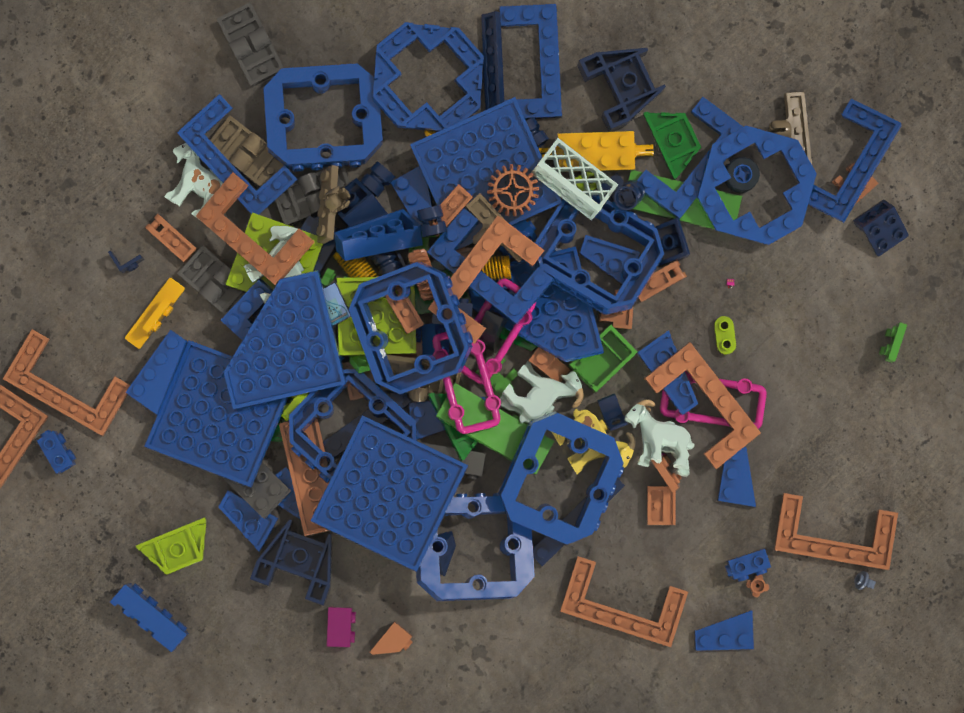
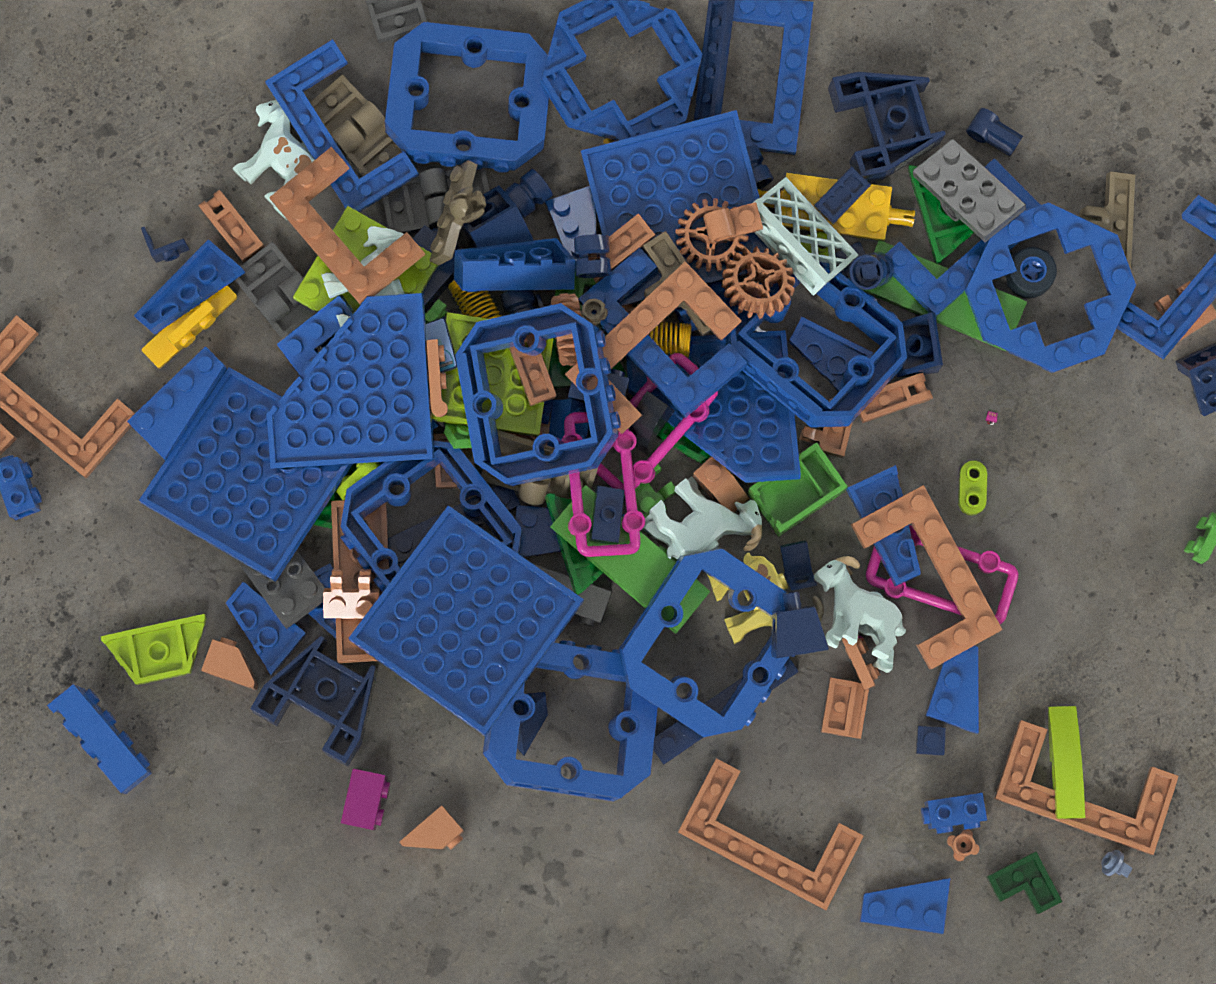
camera: 10 degrees right, 5 degrees down
none -> blue wing [134,239,246,335]
none -> nougat slope [201,637,258,690]
none -> plate [323,569,380,619]
none -> nougat plate [427,339,448,417]
none -> dark tan plate [581,299,608,325]
none -> dark blue plate [590,486,624,545]
none -> nougat plate [703,202,763,244]
none -> nougat gear [721,246,795,319]
none -> dark blue torso [771,591,829,658]
none -> dark blue plate [814,167,871,225]
none -> plate [913,139,1026,242]
none -> dark blue plate [916,726,946,756]
none -> dark blue piece [966,108,1023,157]
none -> dark green plate [986,851,1063,914]
none -> lime slope [1048,706,1085,819]

